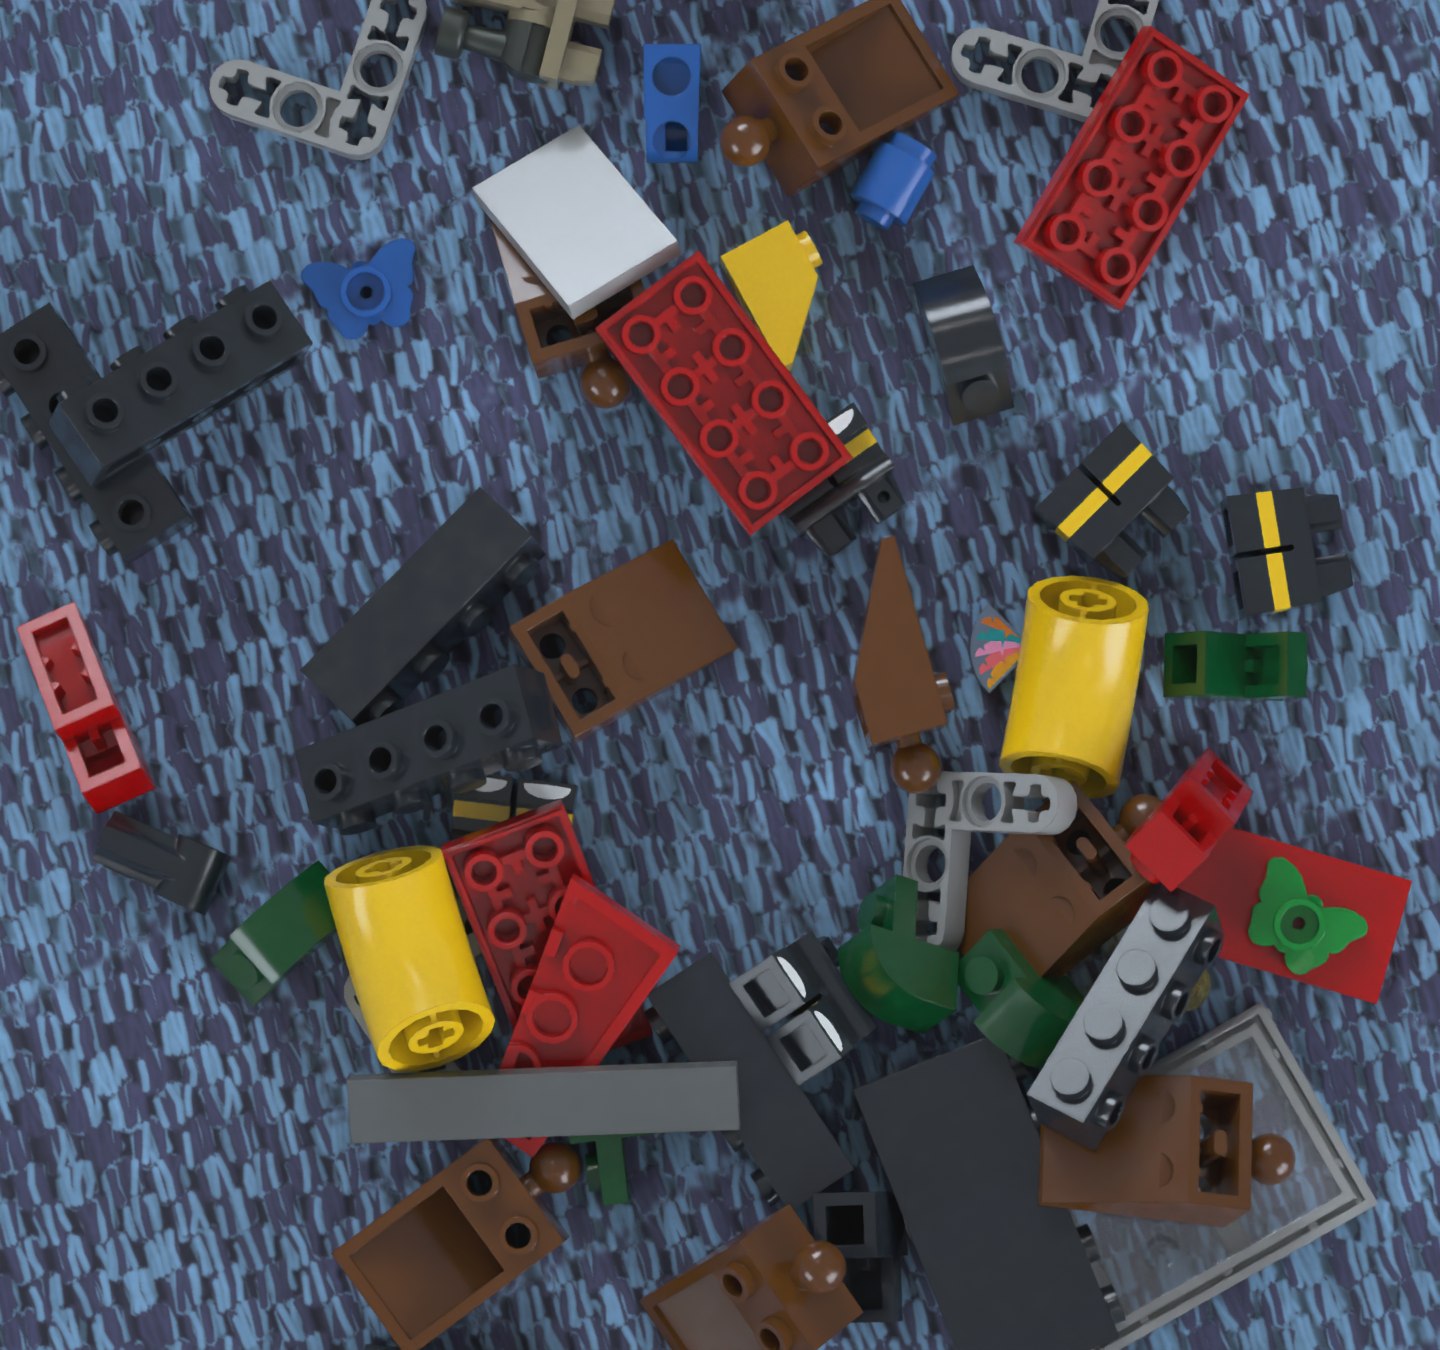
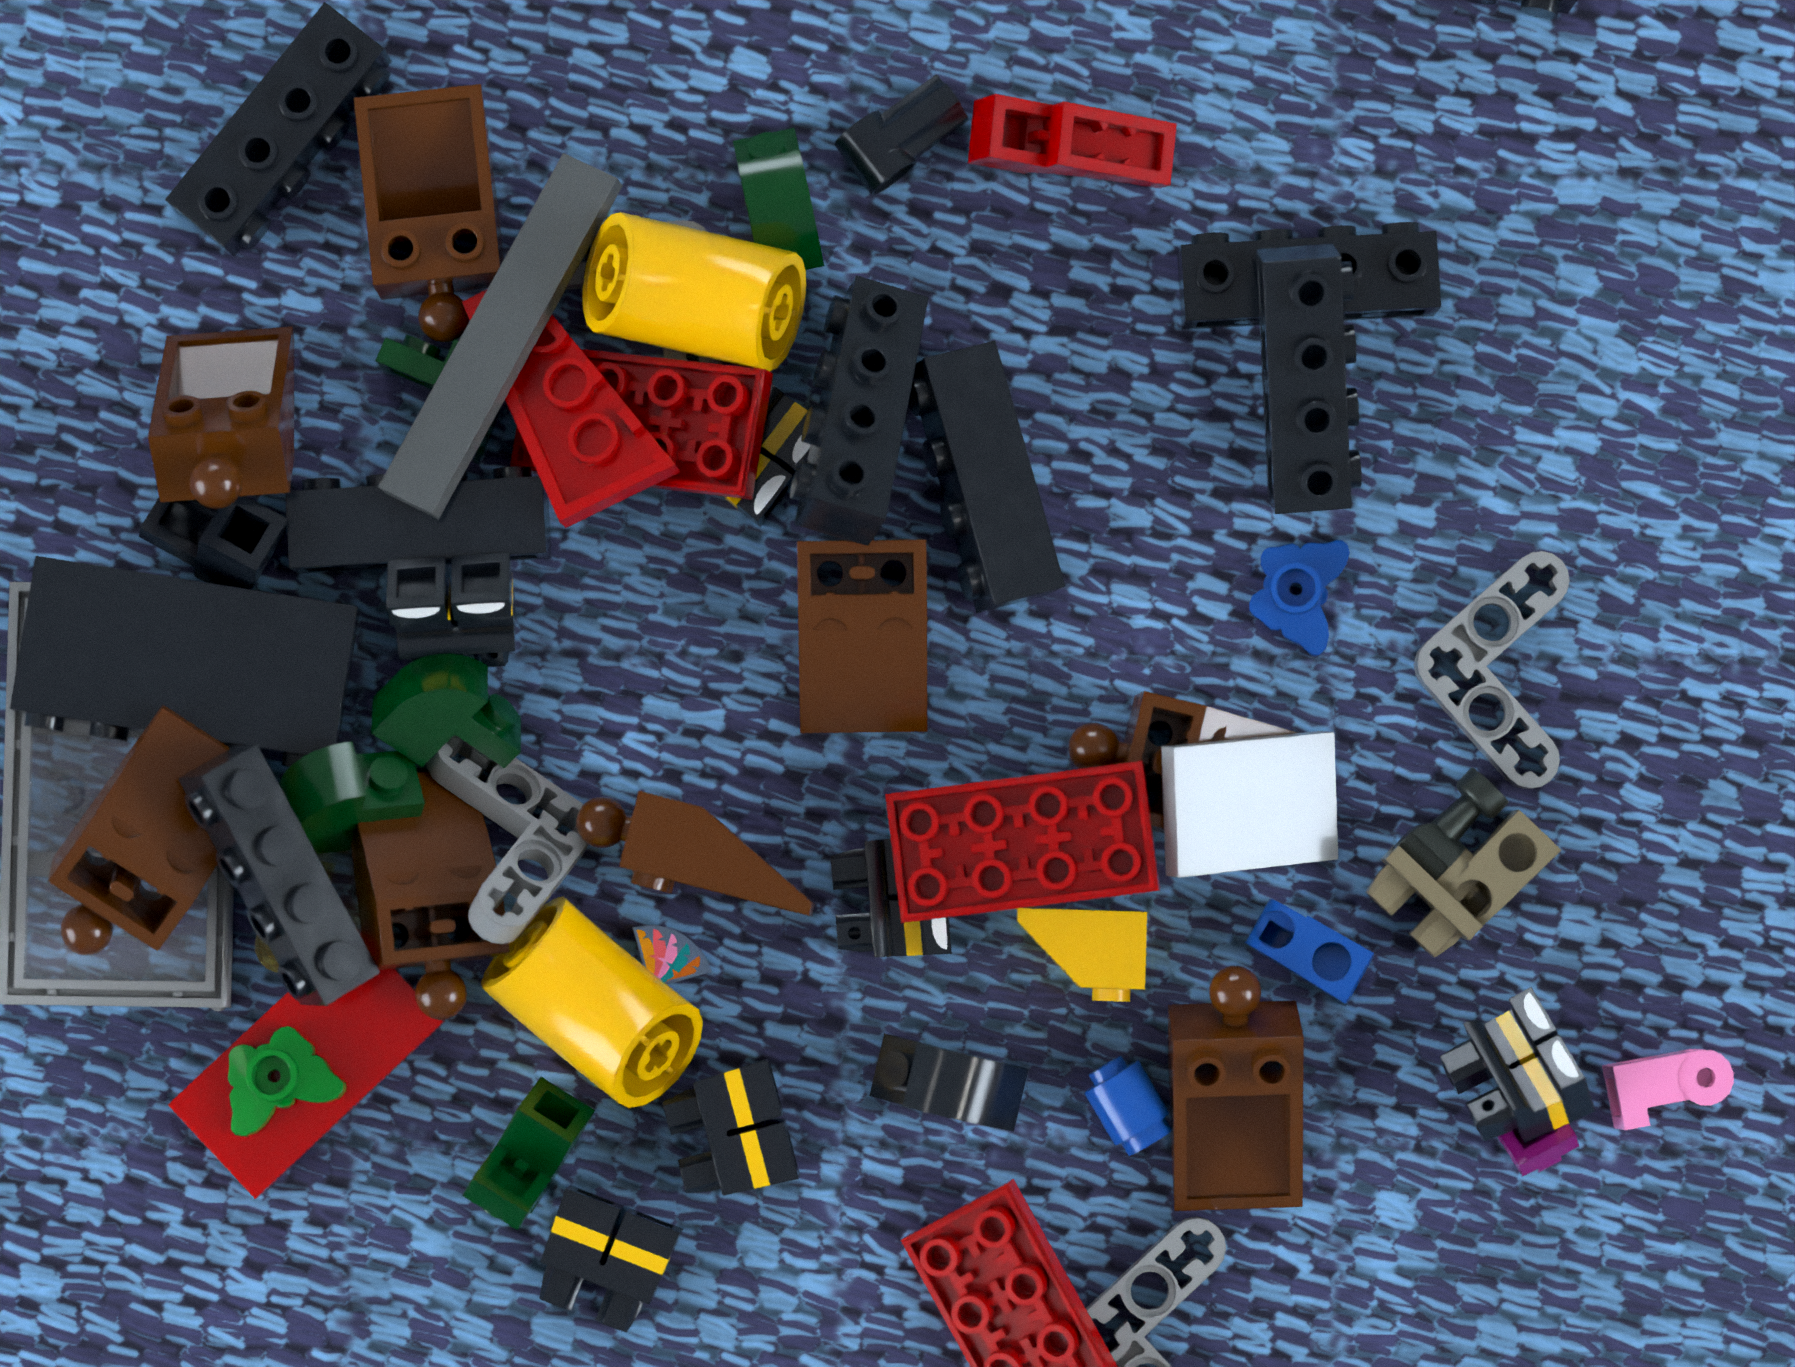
camera: 125 degrees right, 0 degrees up
red slope [1124,747,1254,892] -> none

